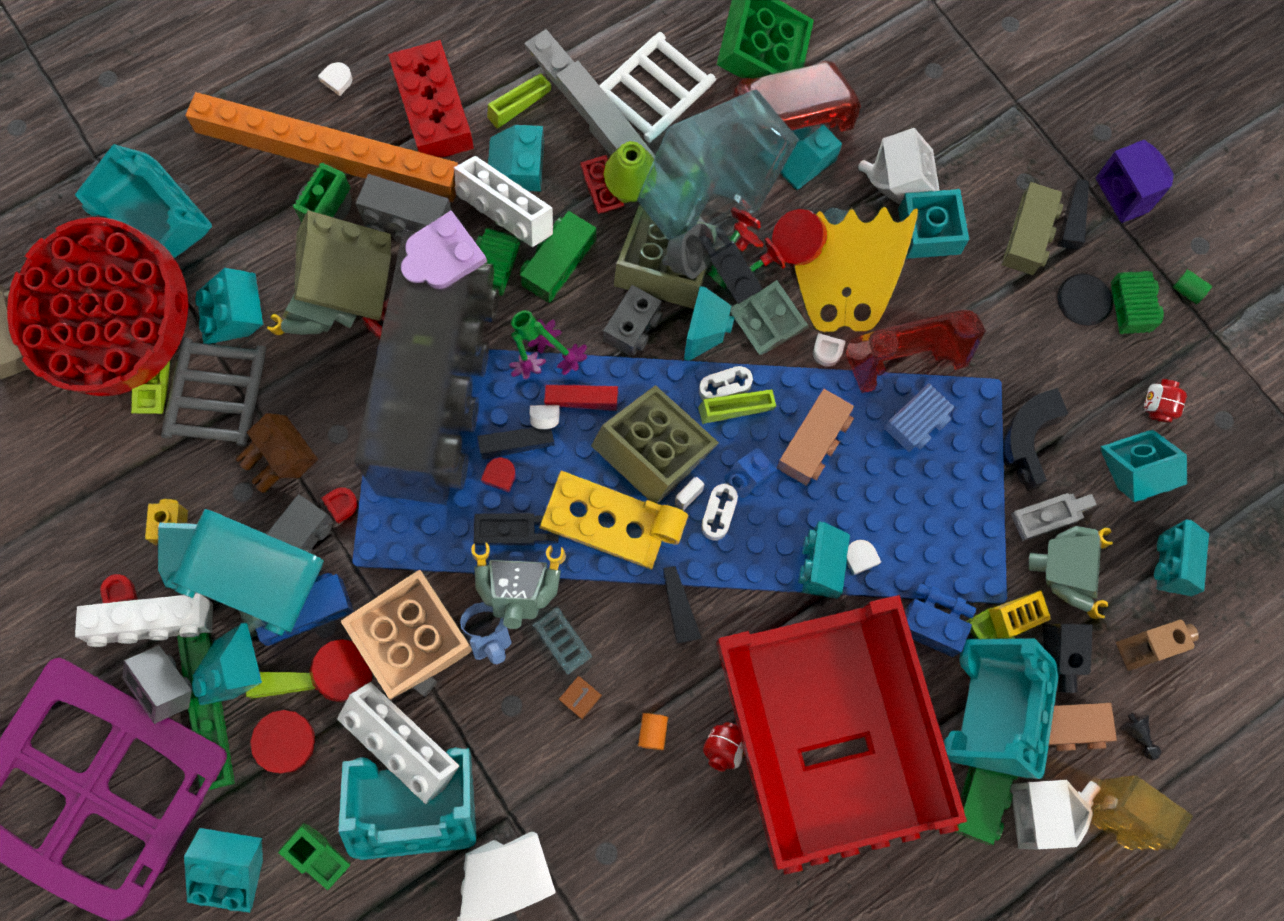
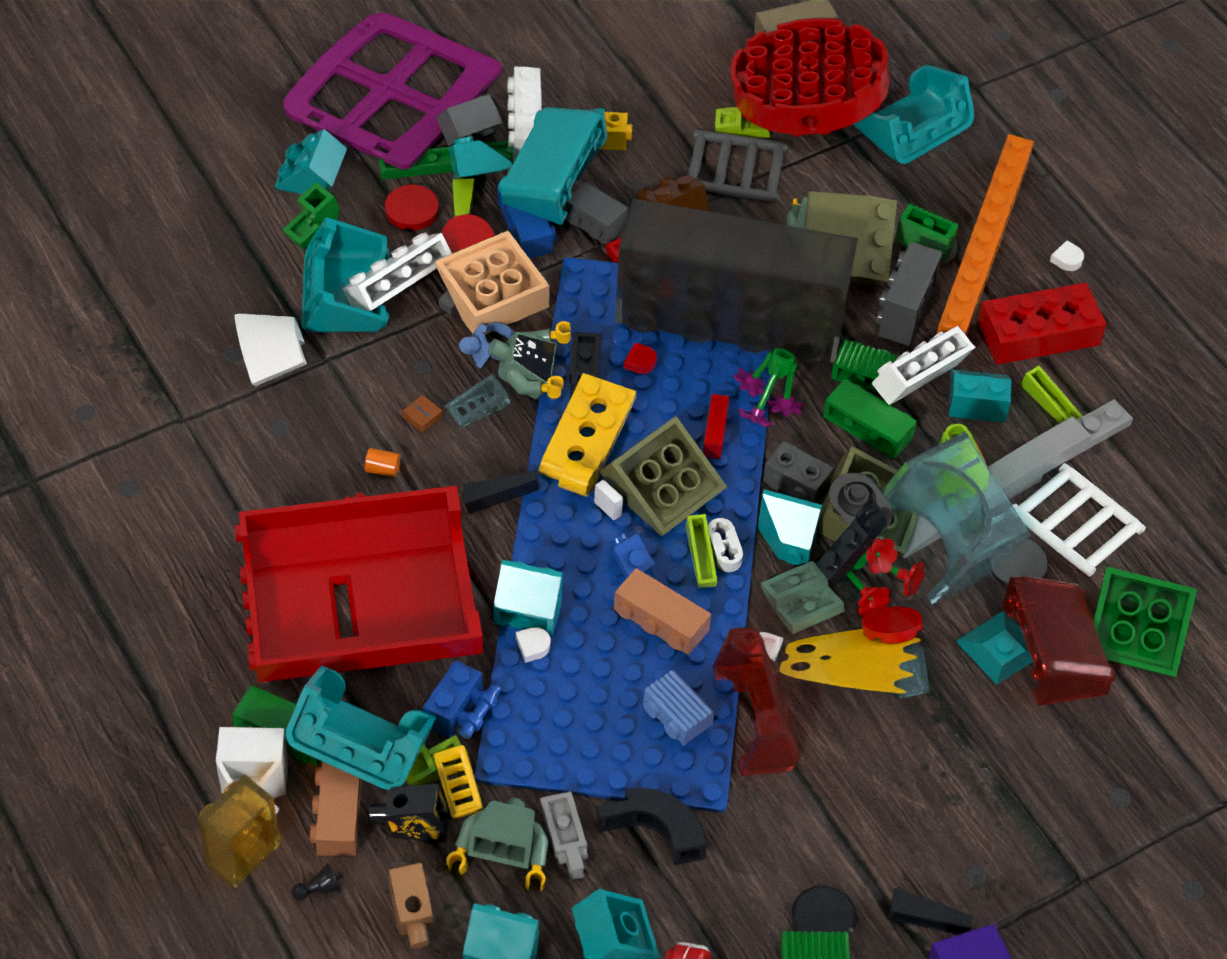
camera: 95 degrees right, 20 degrees down
red tile [100,574,138,604] -> none
teal slope [195,268,263,344] -> none
lavender plate [401,211,487,290] -> none
black piece [477,427,555,460] -> none
white tile [530,405,560,429] -> none
white beam [701,484,738,541] -> none
white piece [858,128,940,204] -> none
teal brick [898,189,969,259] -> none
olive brick [1001,182,1063,275] -> none

